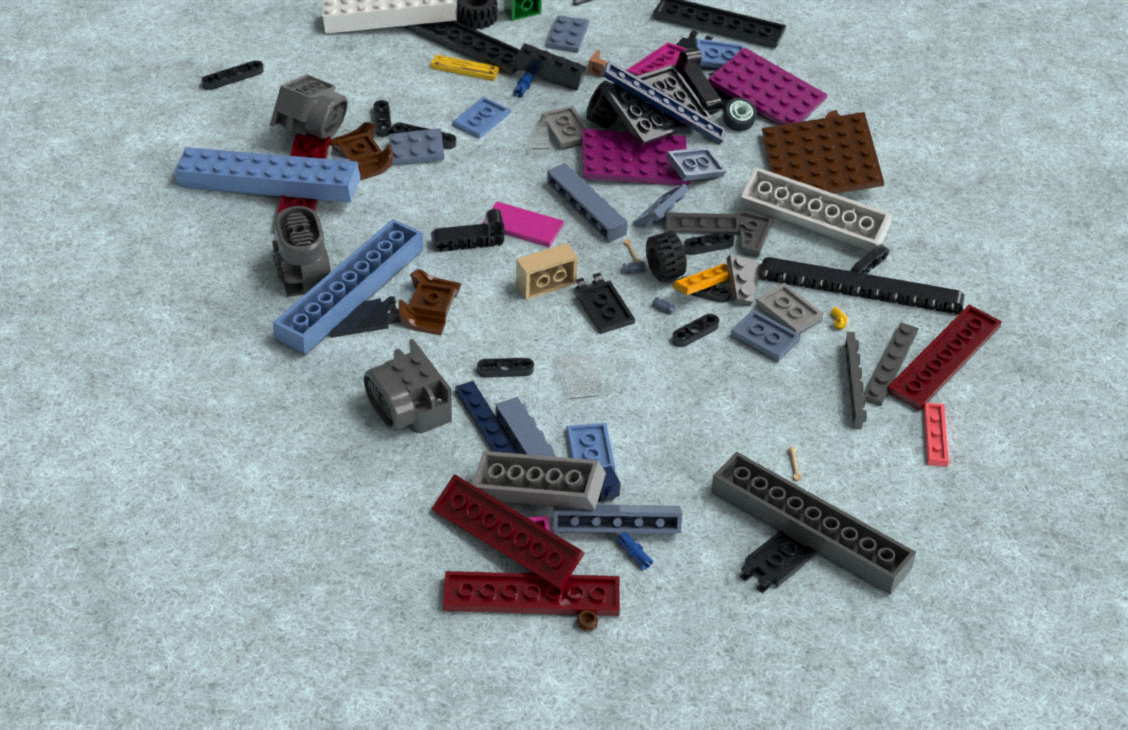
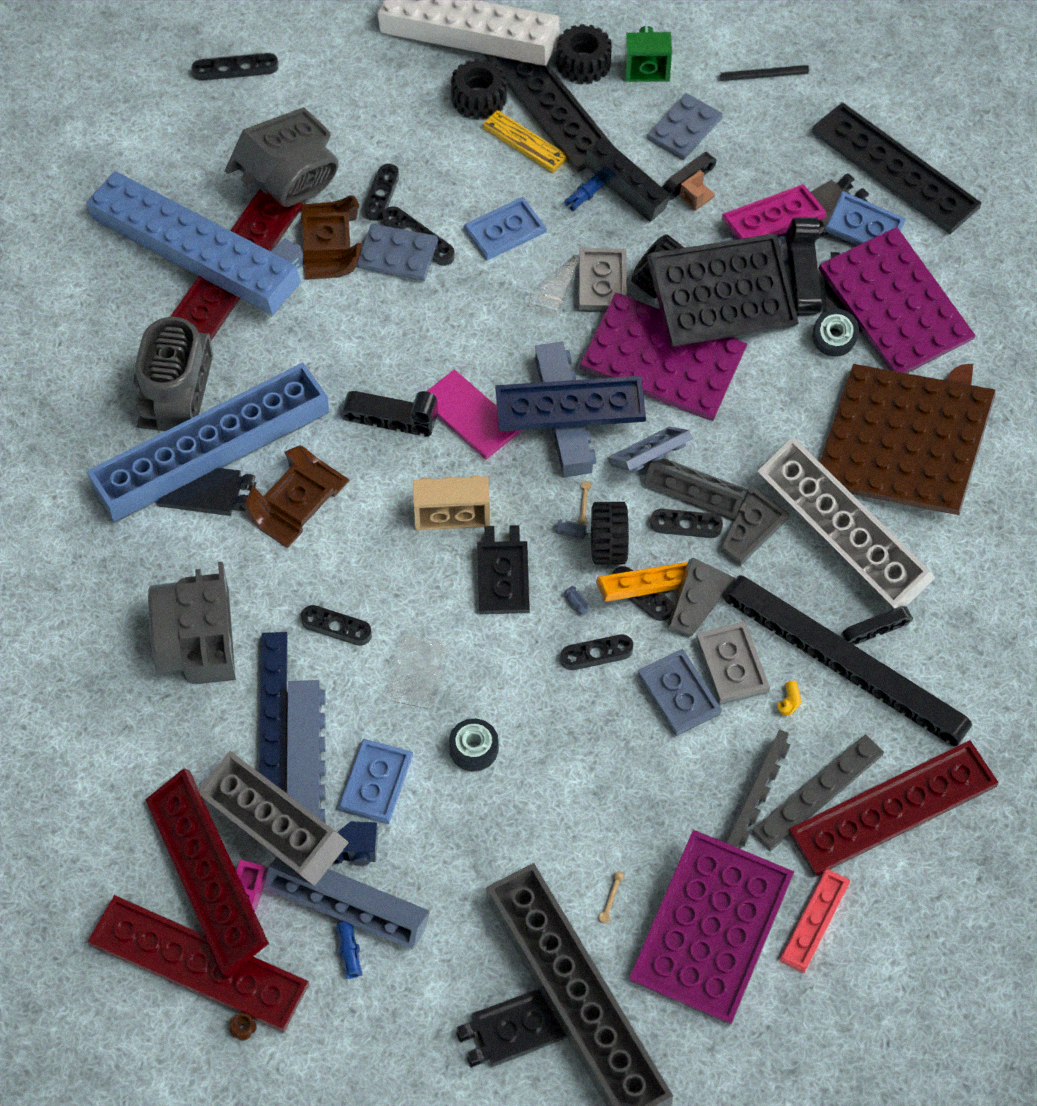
camera: 25 degrees right, 15 degrees up
dark blue plate [602,61,726,145] -> none
sand blue plate [665,147,726,181] -> none
none -> wheel [449,718,499,771]
none -> black tyre [451,59,507,120]
none -> dark blue plate [495,376,646,432]
none -> magenta plate [629,830,794,1025]
none -> black beam [662,152,717,200]

